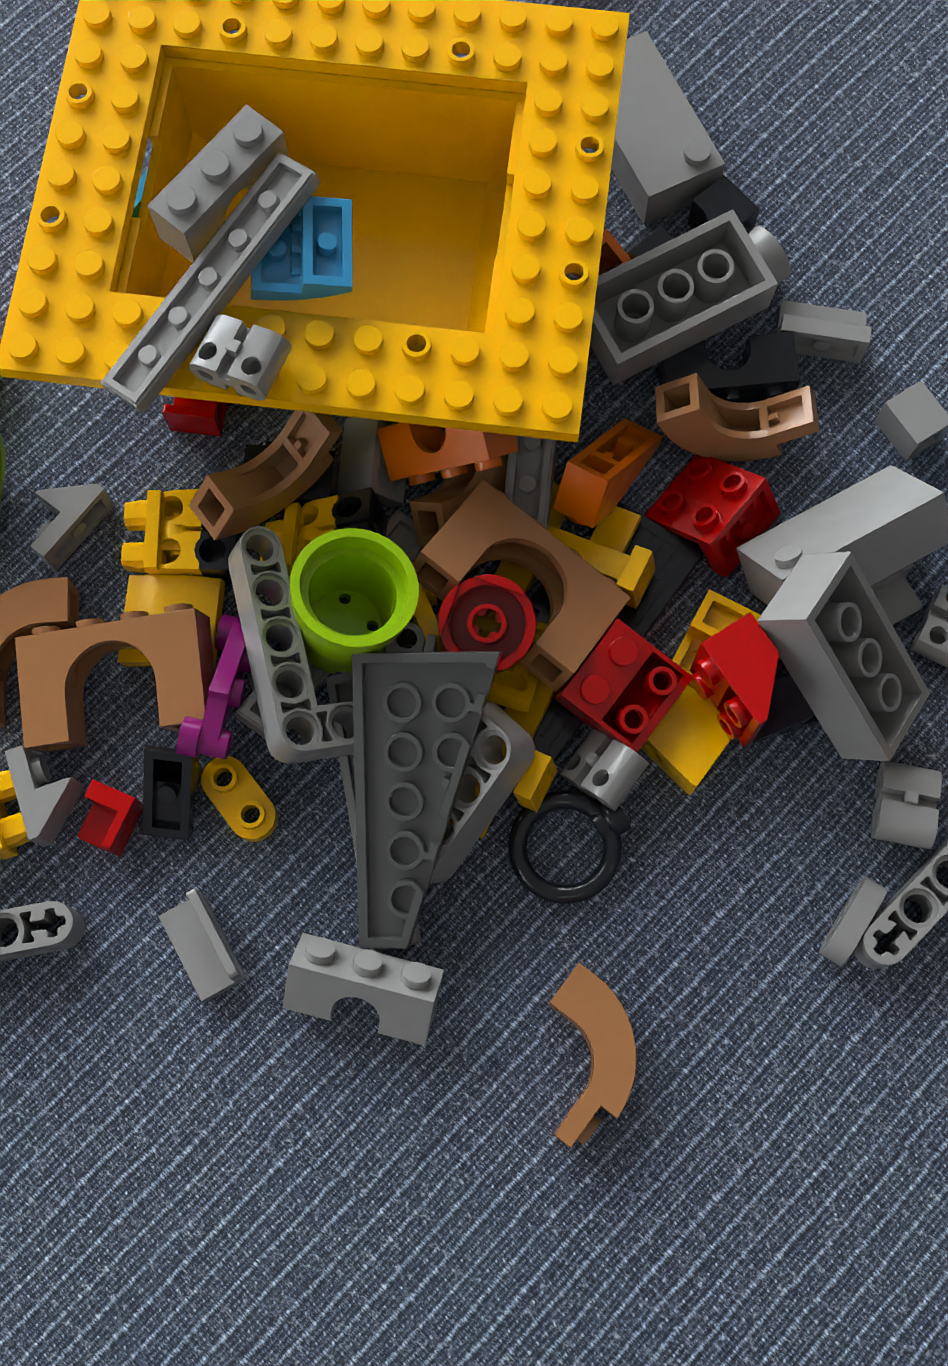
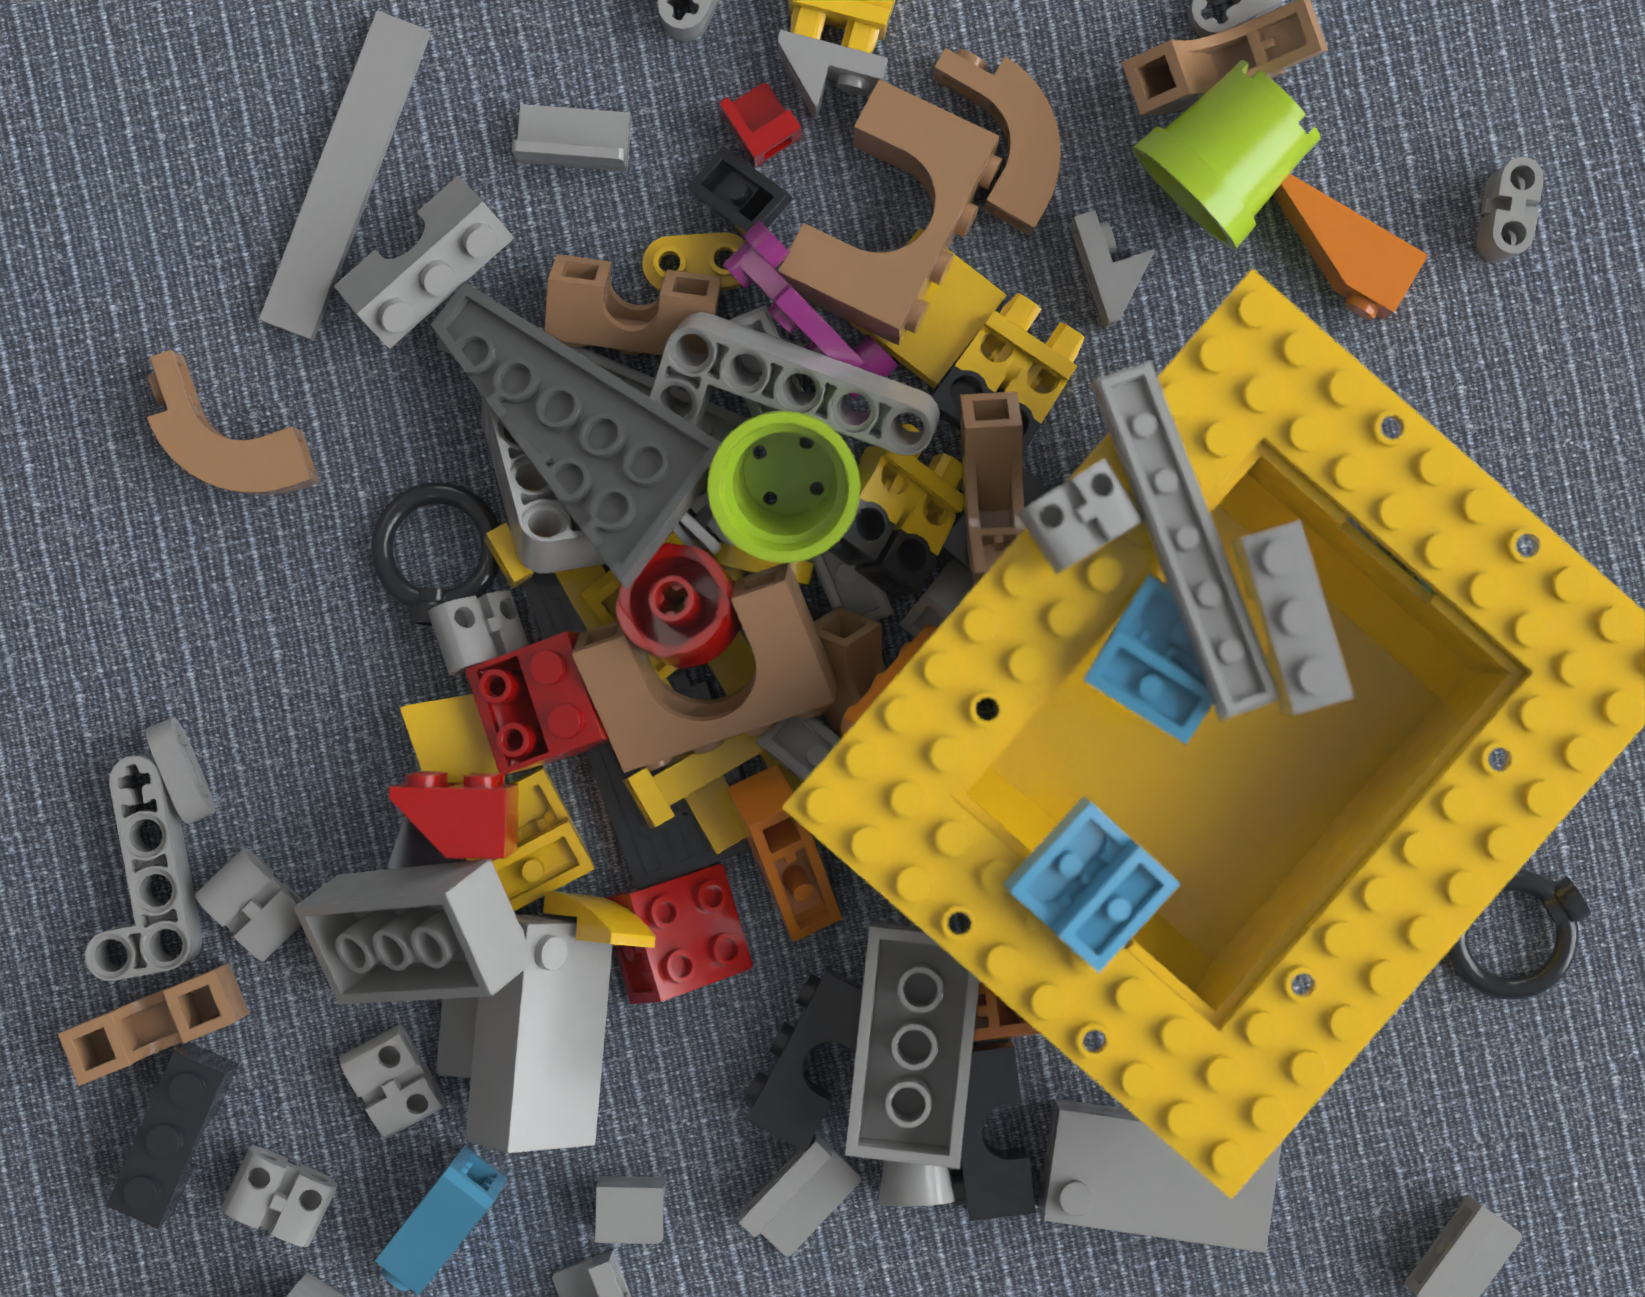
camera: 120 degrees right, 15 degrees up
medium nougat arch [655,373,820,461] -> none
none -> light grey tile [259,10,431,341]
none -> yellow slope [543,891,656,948]
none -> medium nougat arch [545,254,722,355]
none -> dark azure slope [1003,796,1180,973]

